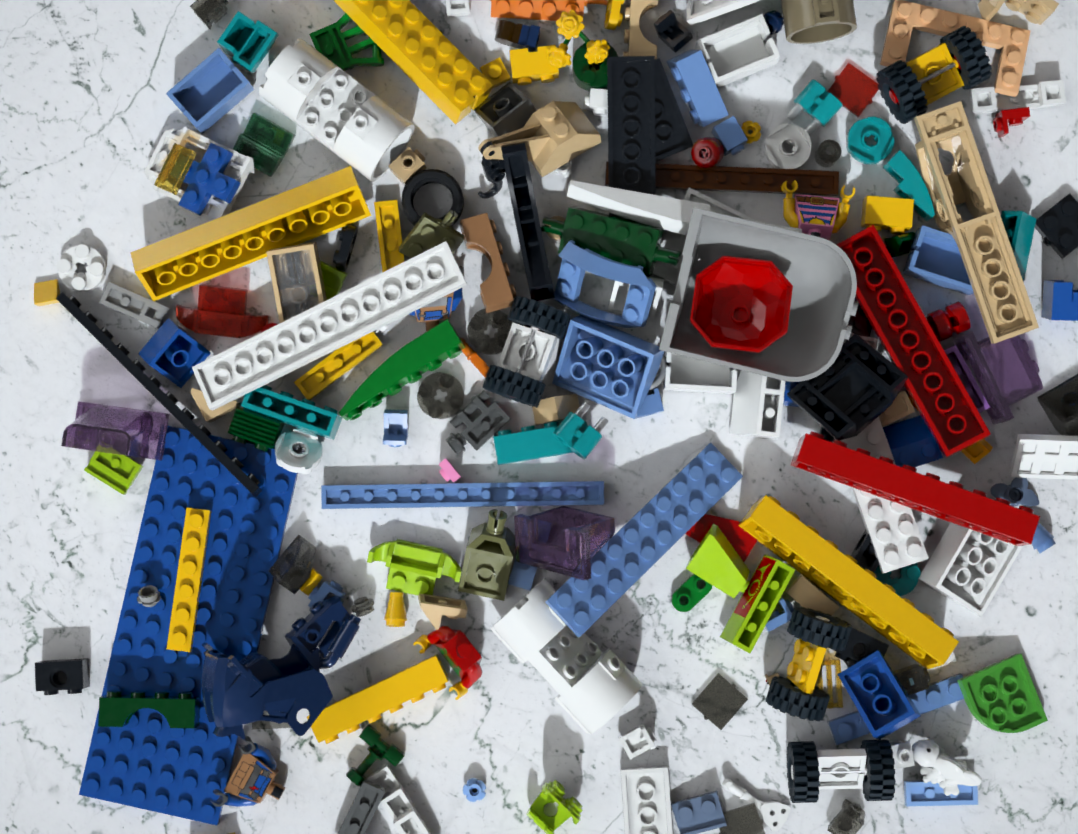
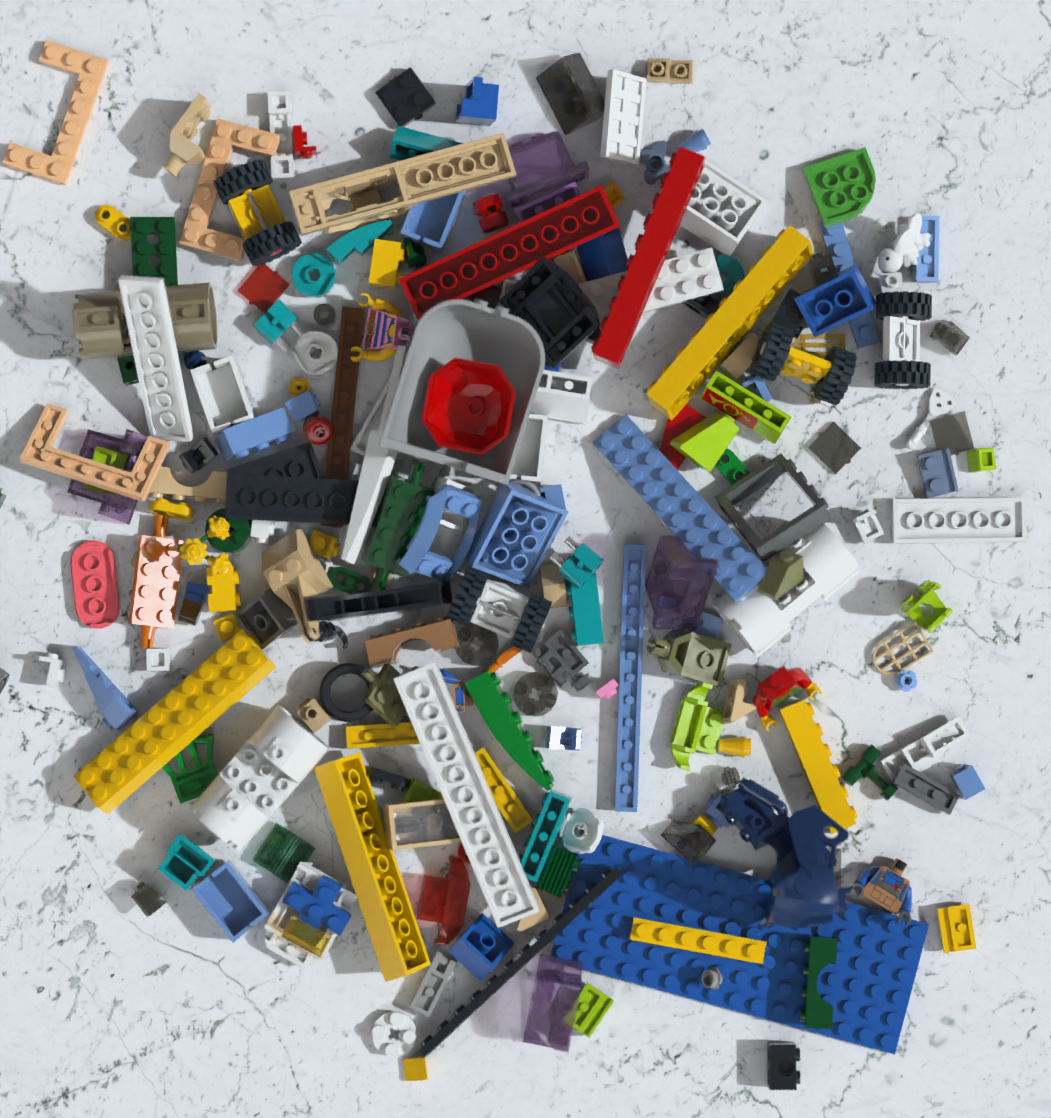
camera: 95 degrees left, 0 degrees up
none -> yellow bracket [309,530,341,560]
none -> dark green plate [328,567,371,594]
none -> dark grey window [715,453,831,562]
none -> olive slope [758,549,804,600]
none -> tan window [873,621,934,675]

